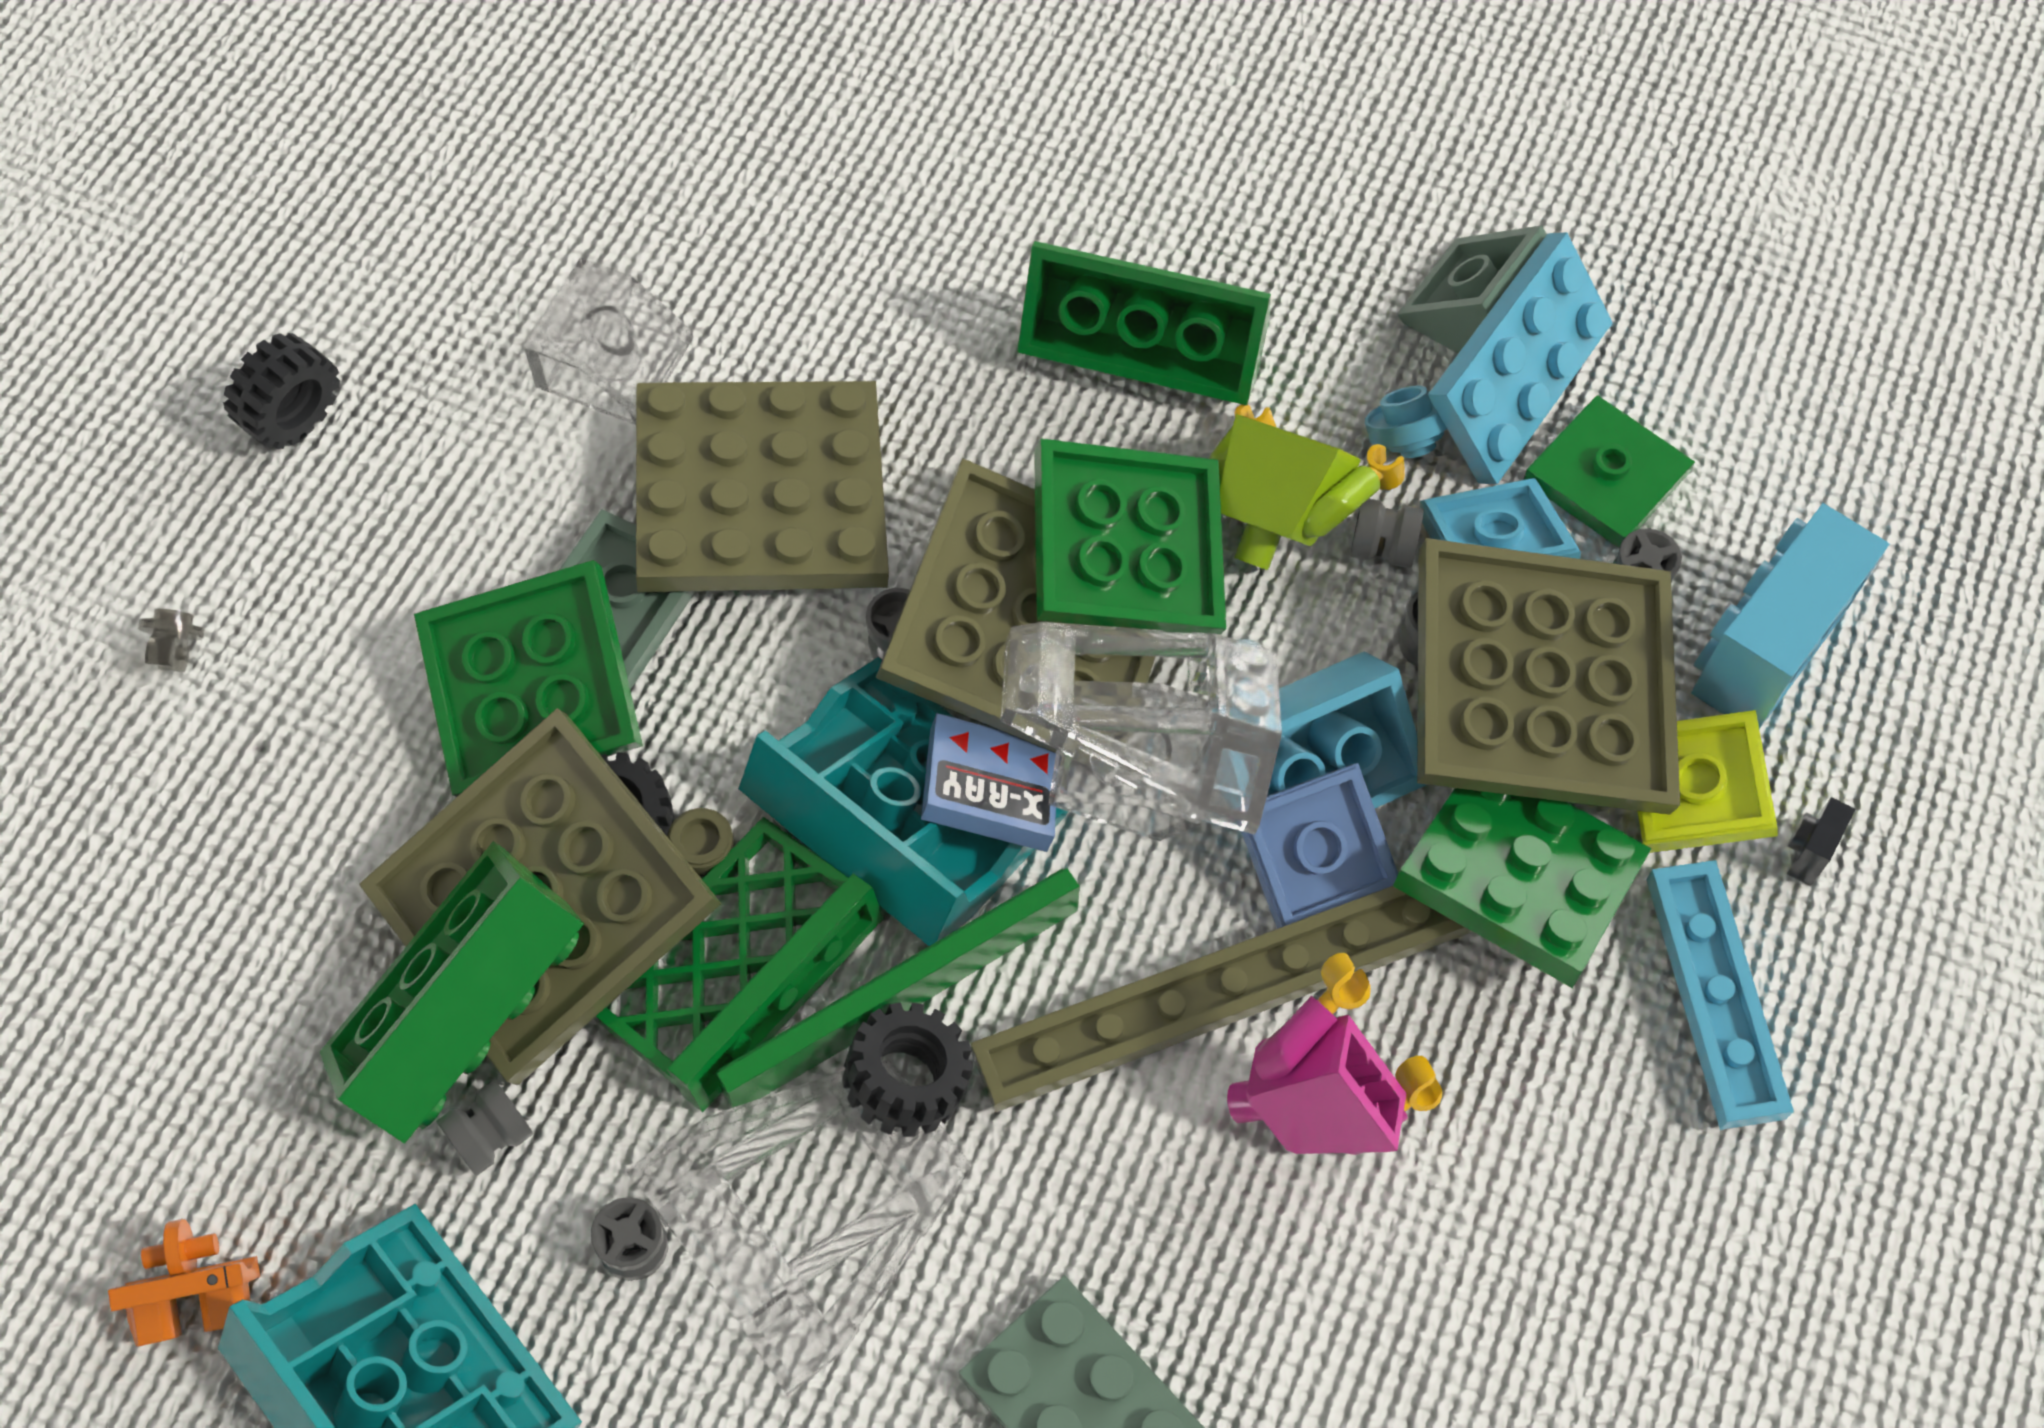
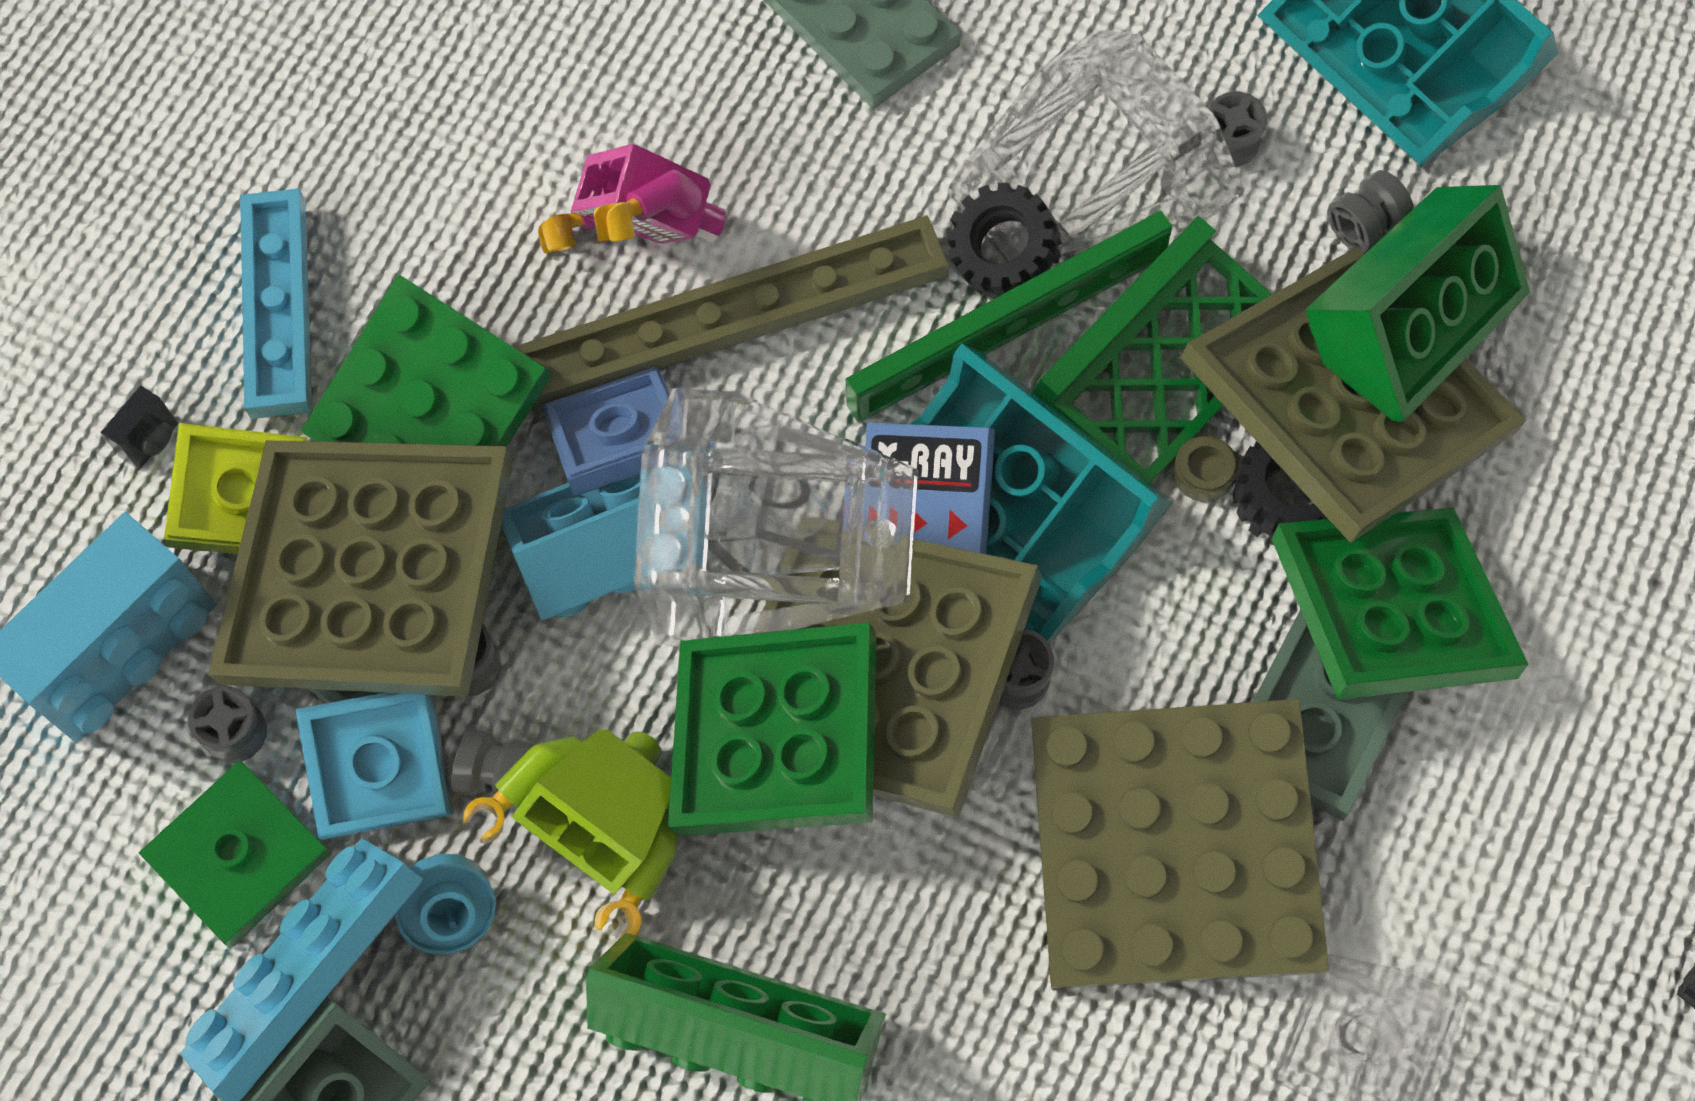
camera: 175 degrees left, 5 degrees up
orange hips [108,1219,260,1346] -> none

